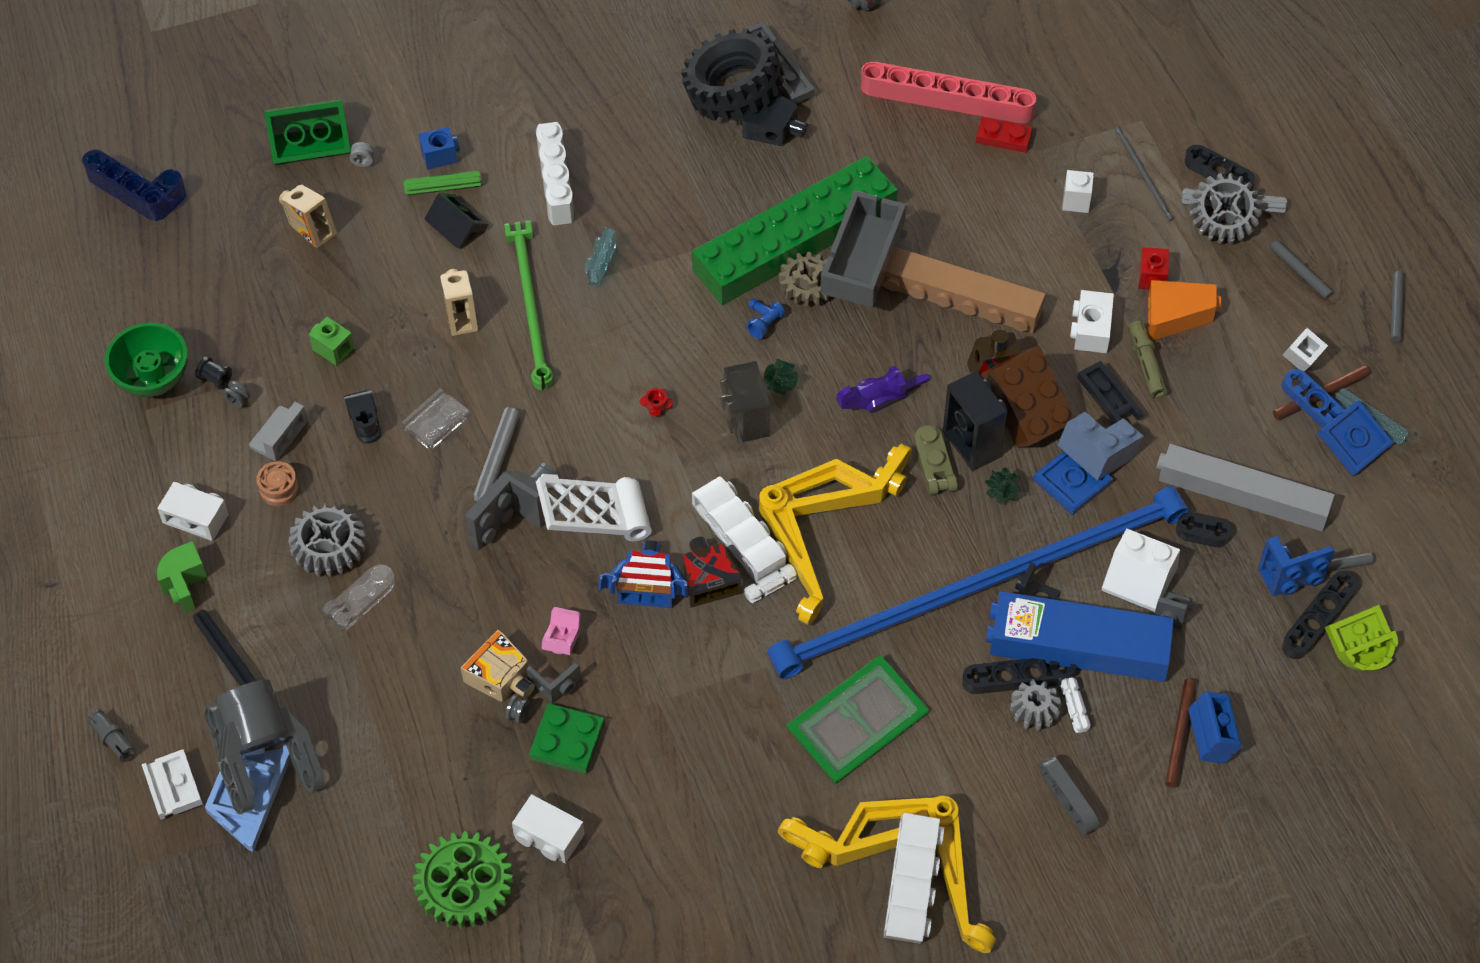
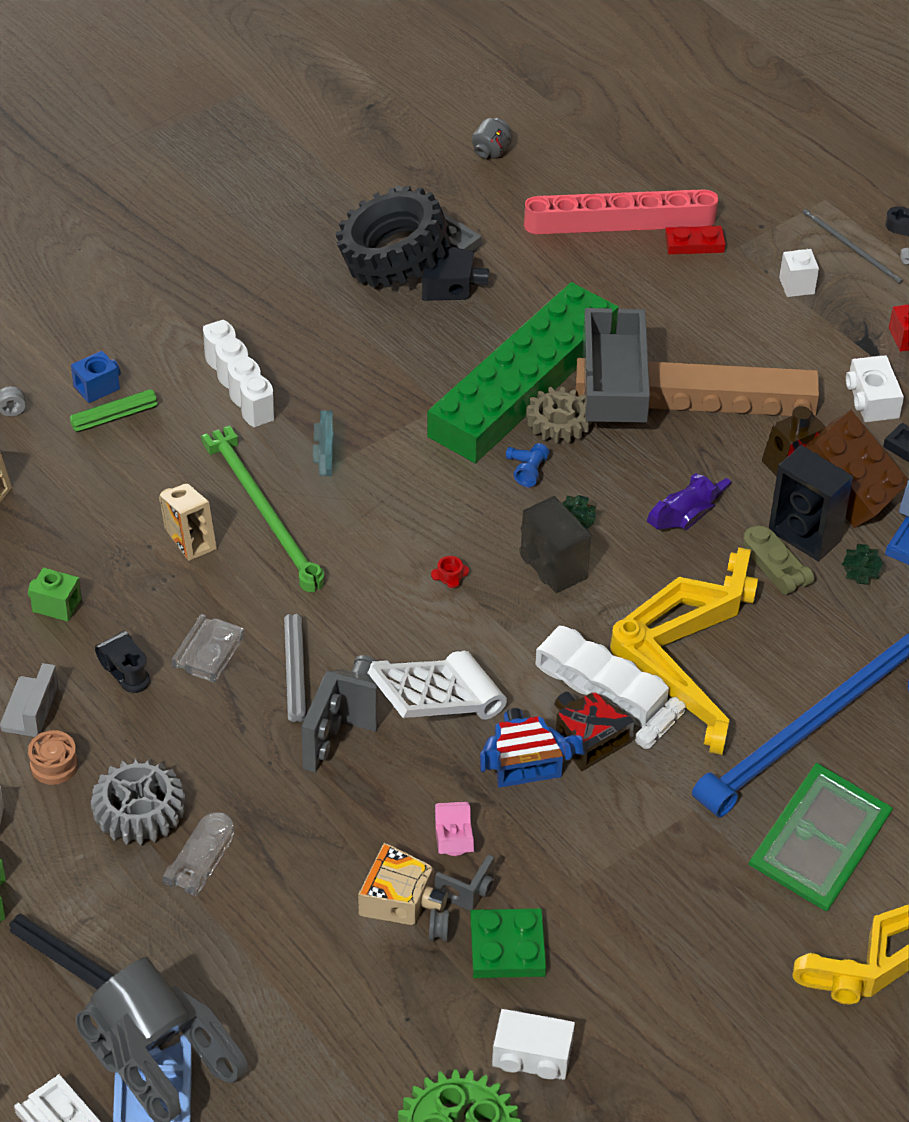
camera: 20 degrees left, 10 degrees down
black panel [425,193,489,249] -> none

